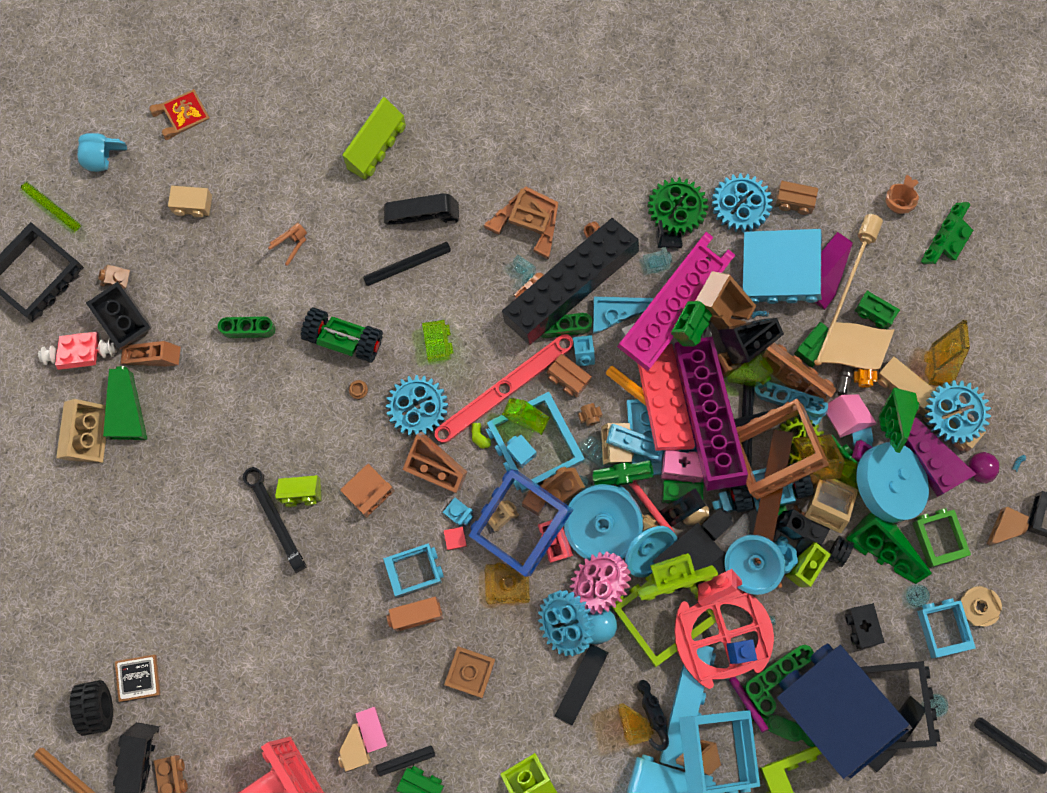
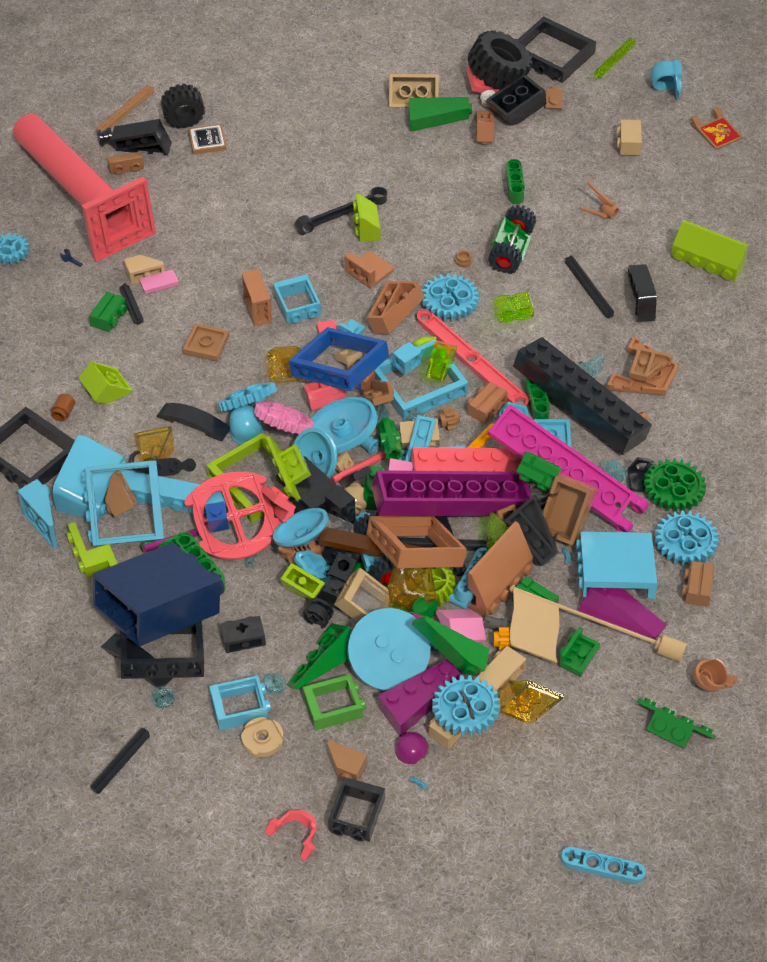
camera: 85 degrees right, 25 degrees down
none -> black tyre [468,30,533,89]

